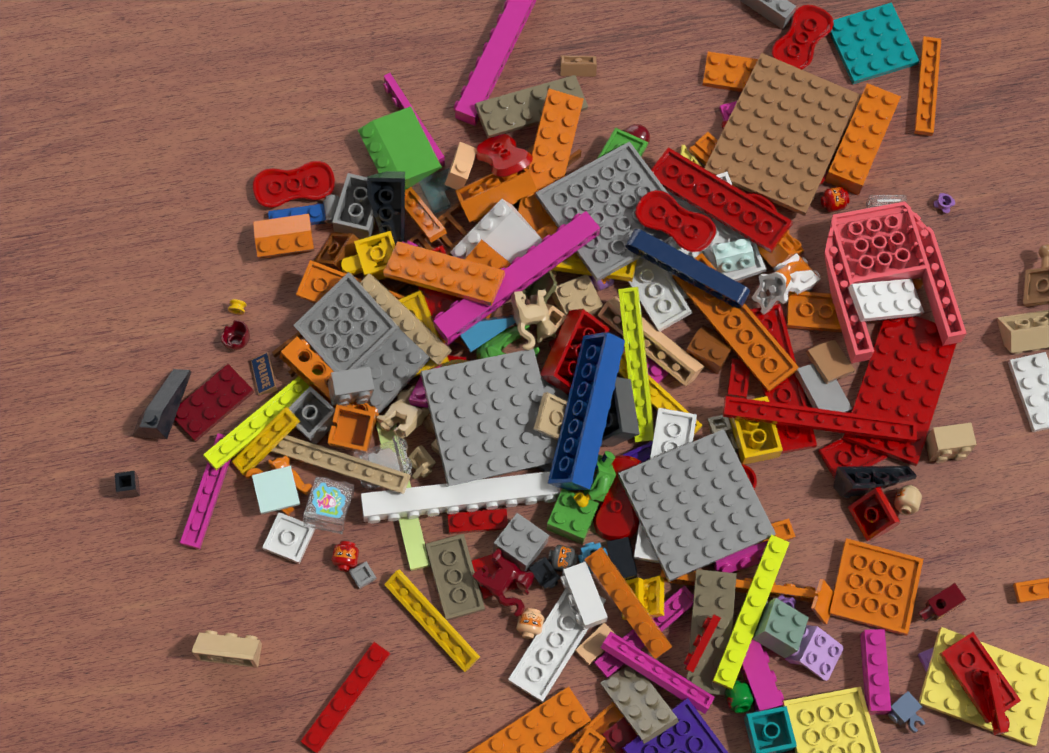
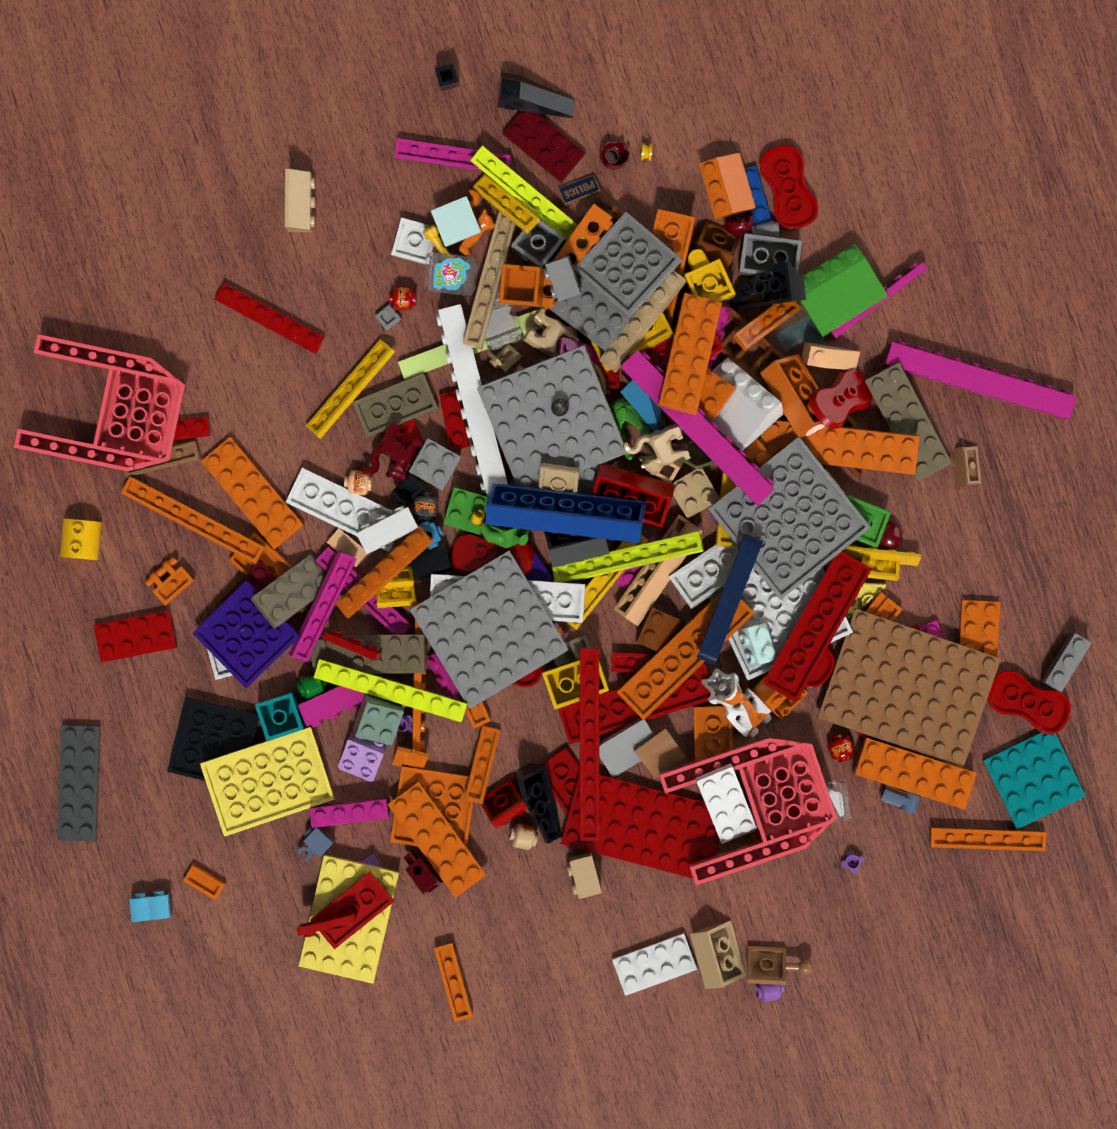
camera: 90 degrees right, 20 degrees up
red plate [635,190,716,252] -> none
none -> orange plate [387,781,487,898]
none -> yellow piece [423,224,455,262]
none -> orange tile [464,725,501,805]
none -> clear smoke bush [551,398,569,416]
none -> dark red hair [724,213,754,236]
none -> yellow bracket [843,545,921,581]
none -> sand blue piece [880,785,921,814]

